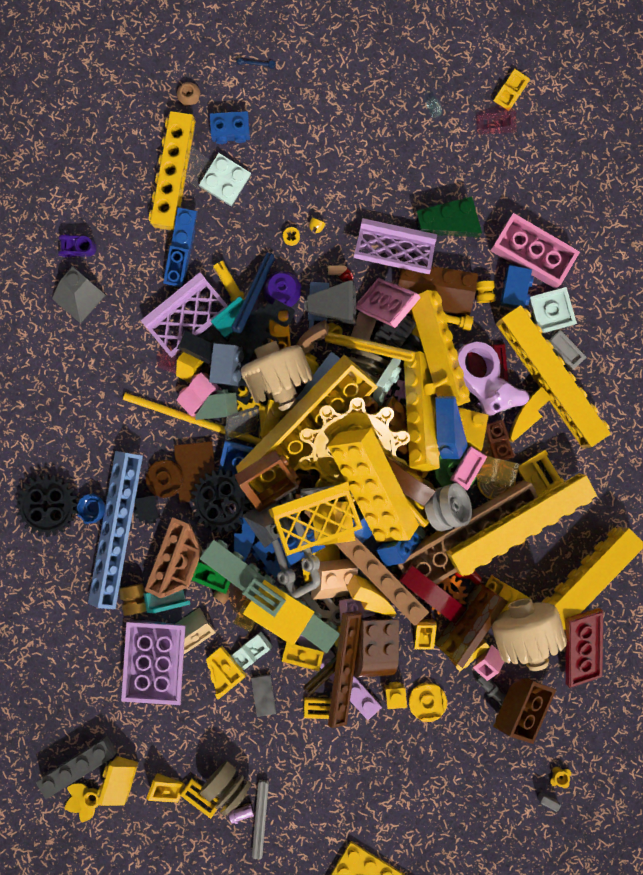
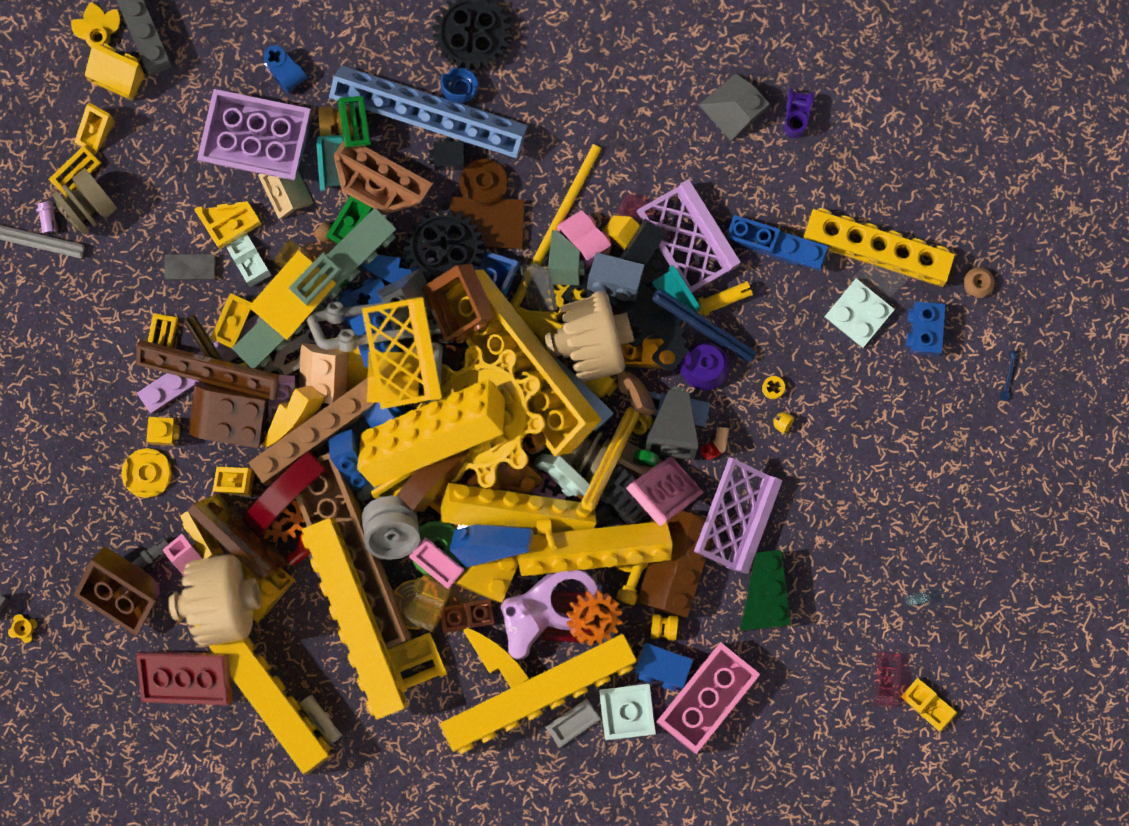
camera: 100 degrees right, 5 degrees down
none -> blue piece [264,45,307,94]
none -> white pin [299,695,342,745]
none -> green tile [338,96,371,148]
none -> orange gear [566,590,622,646]
none -> green tile [633,450,659,467]

